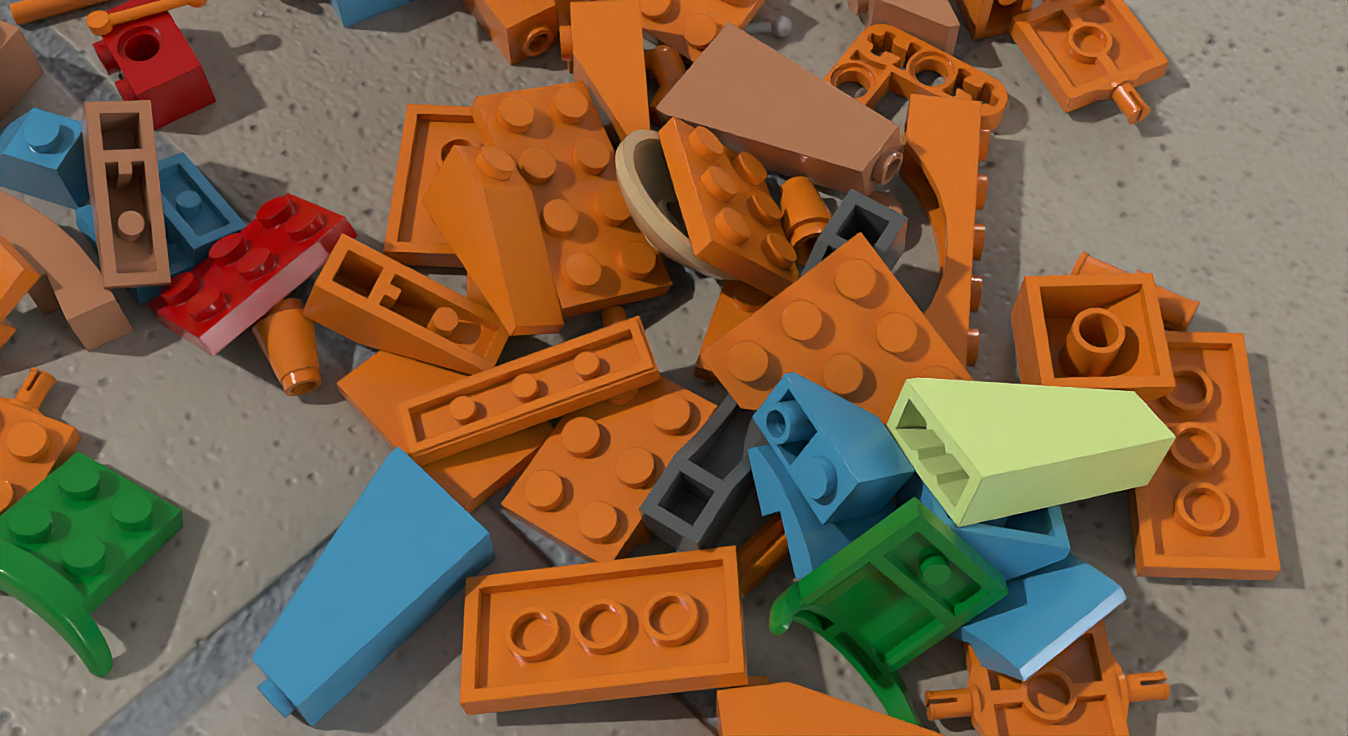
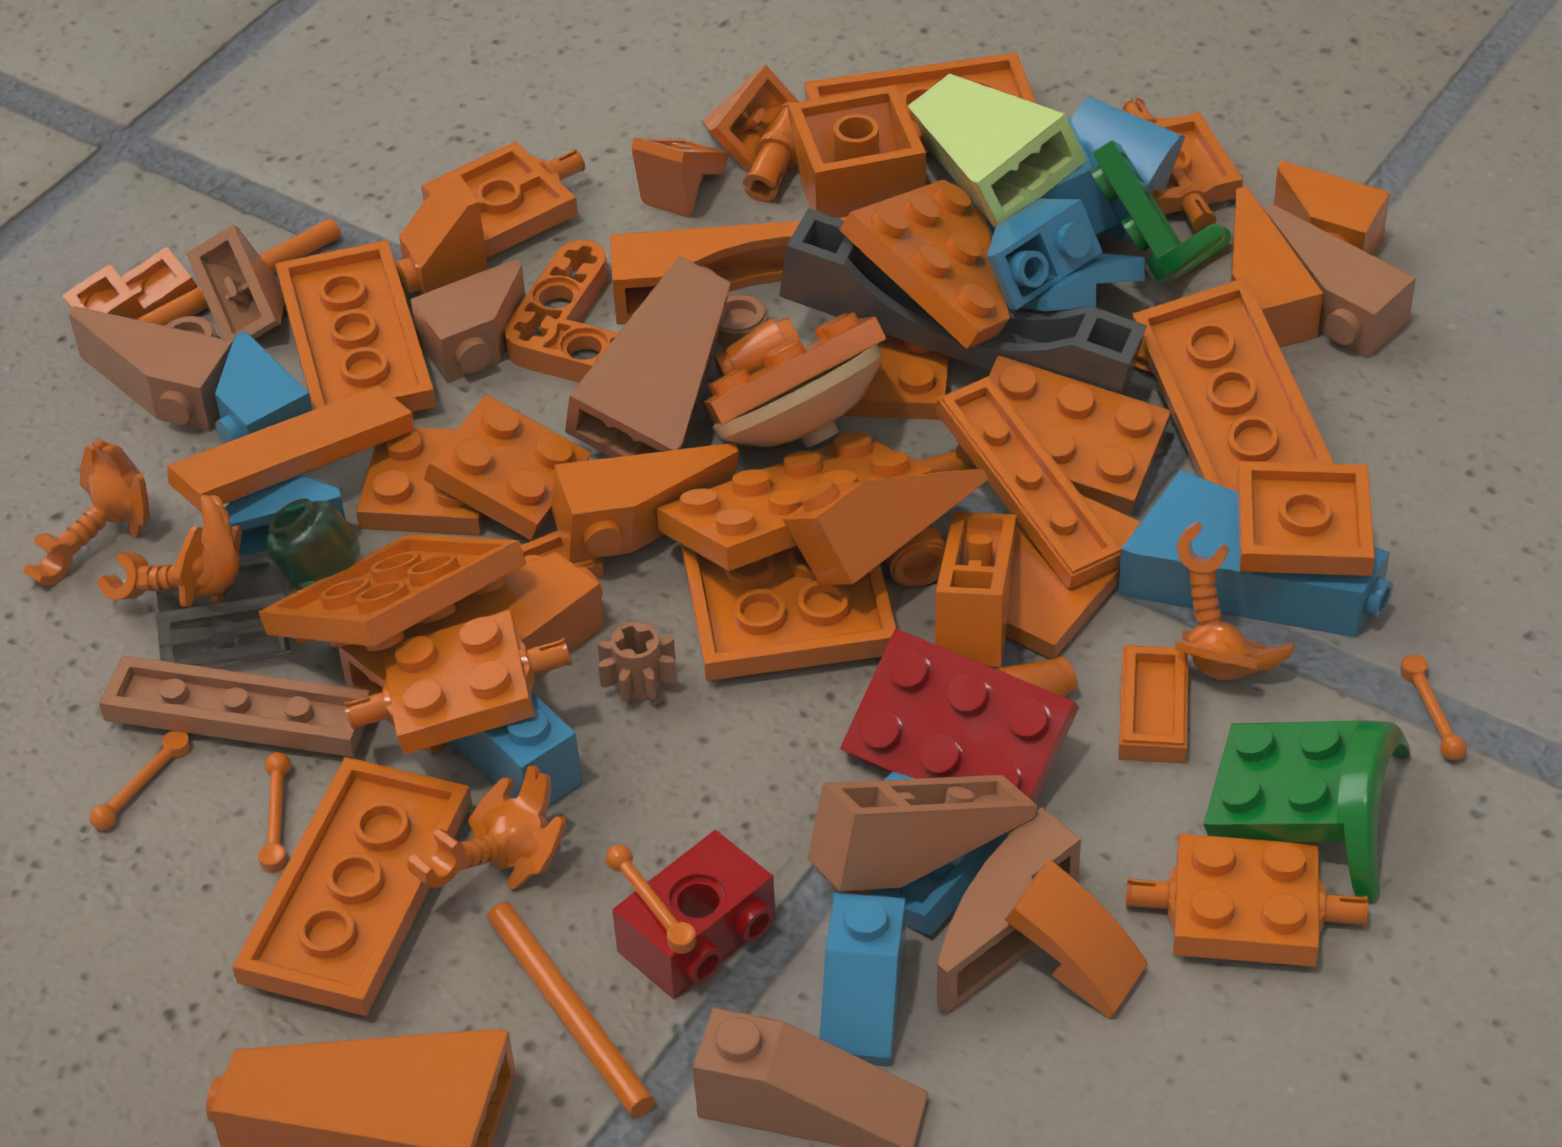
camera: 100 degrees left, 15 degrees down
none -> nougat gear [597,622,677,702]
none -> orange slope [631,137,729,216]
none -> orange slope [702,64,799,172]
none -> orange tile [1118,645,1189,763]
none -> orange piece [1175,521,1295,681]
none -> orange plate [1237,461,1375,576]
none -> orange hinge [1400,655,1467,761]

